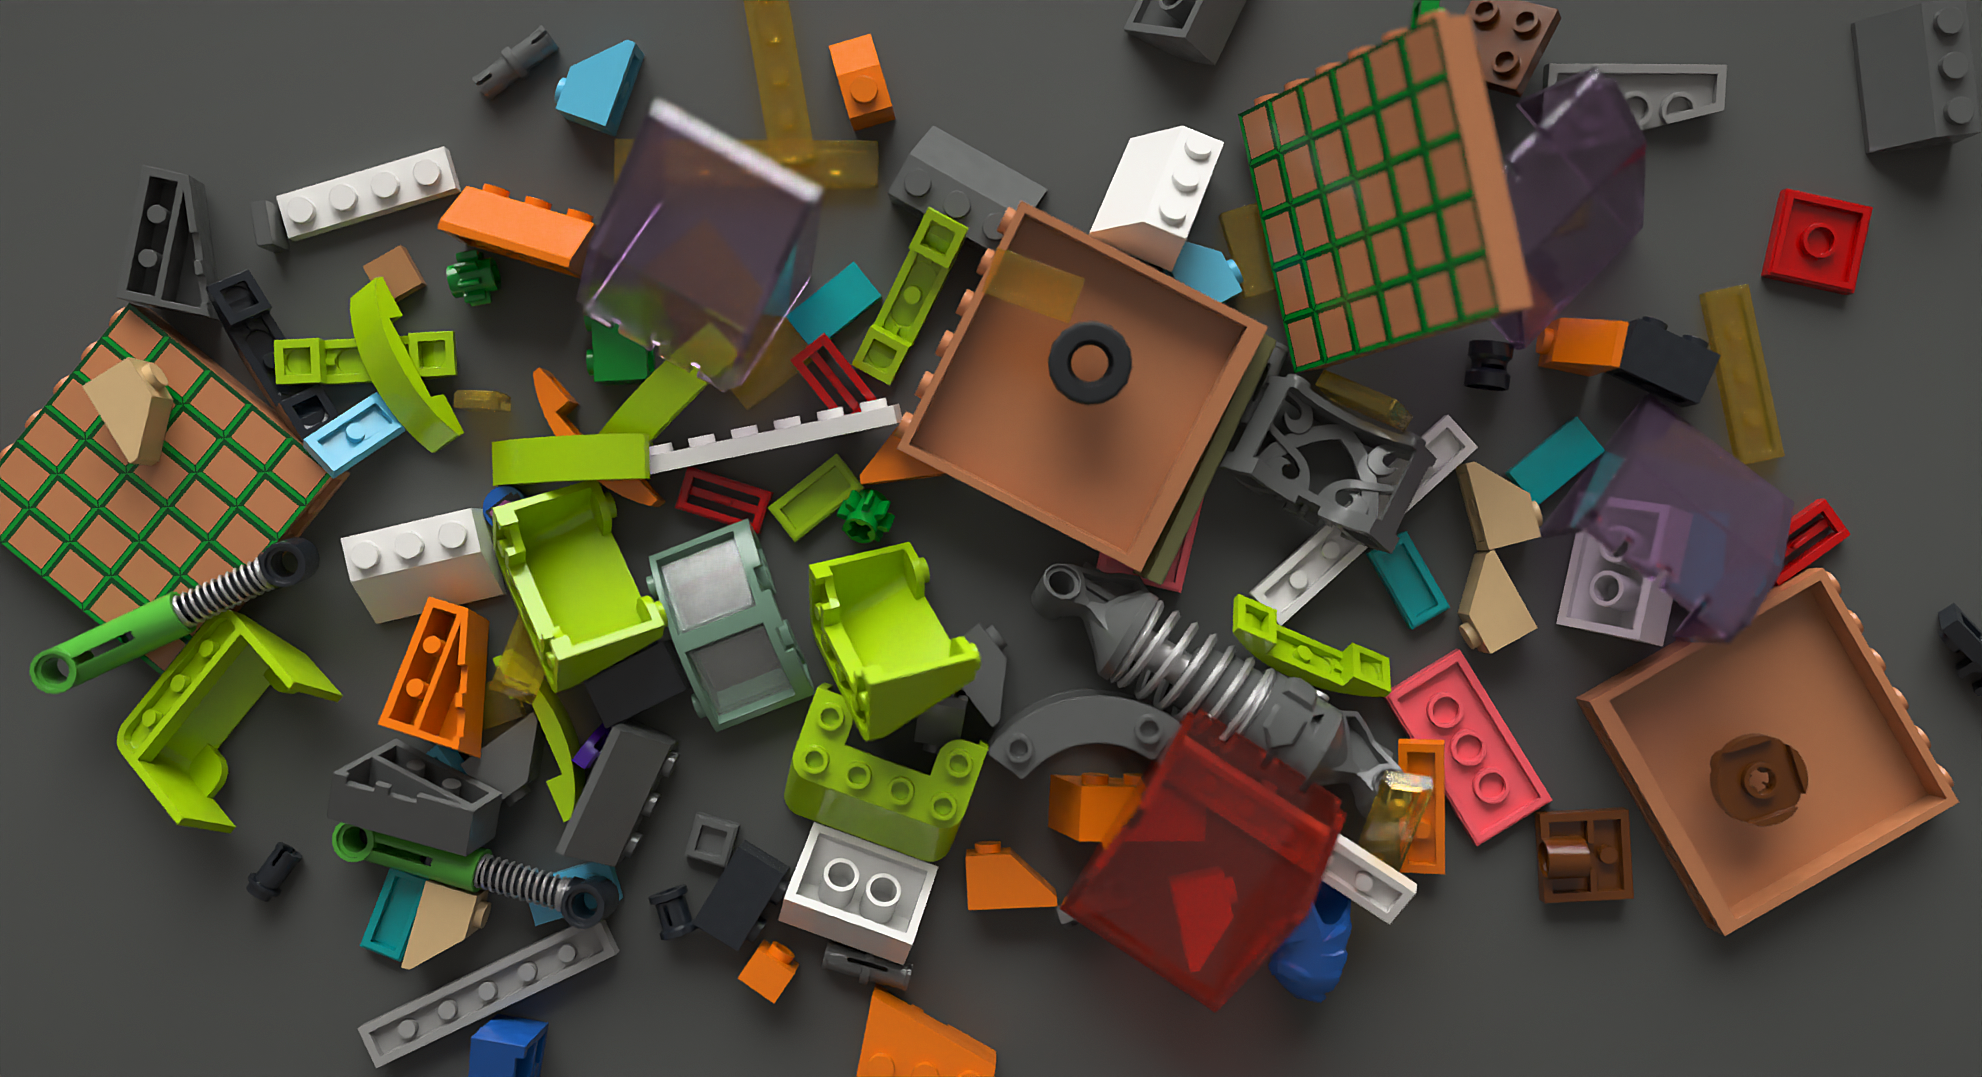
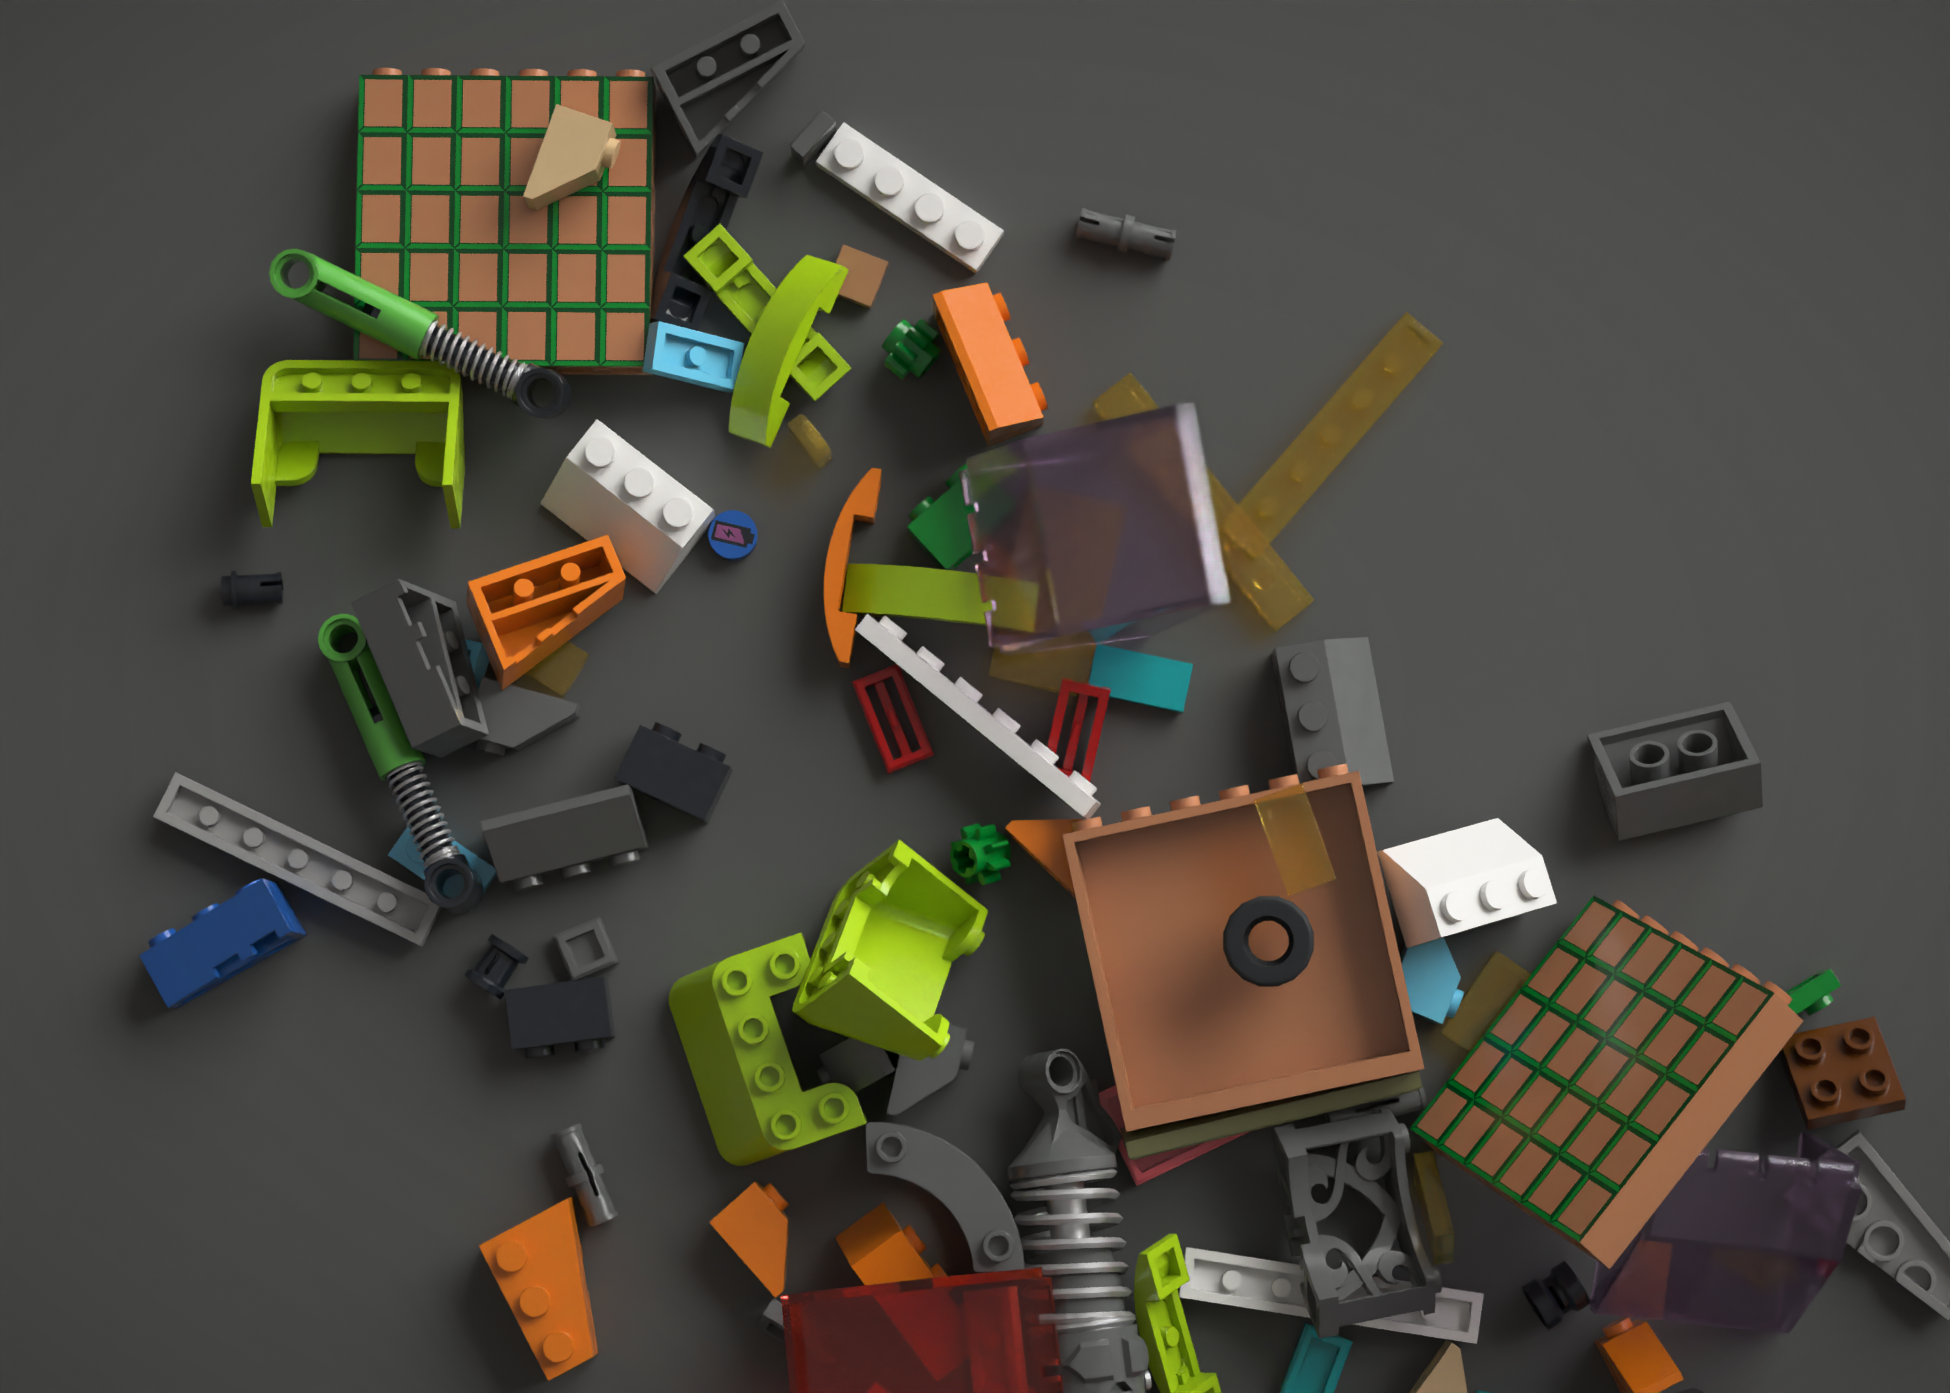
camera: 55 degrees right, 5 degrees down
teal tile [360,868,429,962] -> none
tan slope [401,879,491,970] -> none
clear yellow tile [489,614,545,705] -> none
lime slope [492,433,650,486] -> none
lime windscreen [493,480,668,693] -> none
lime slope [493,653,586,822] -> none
medium azure slope [555,40,644,136] -> none
dark purple tile [572,723,615,769] -> none
window [646,518,815,732] -> none
orange plate [738,939,799,1003] -> none
lime tile [768,453,865,542] -> none
white slope [778,822,938,965] -> none
orange slope [829,34,896,131] -> none
lime slope [851,207,969,385] -> none

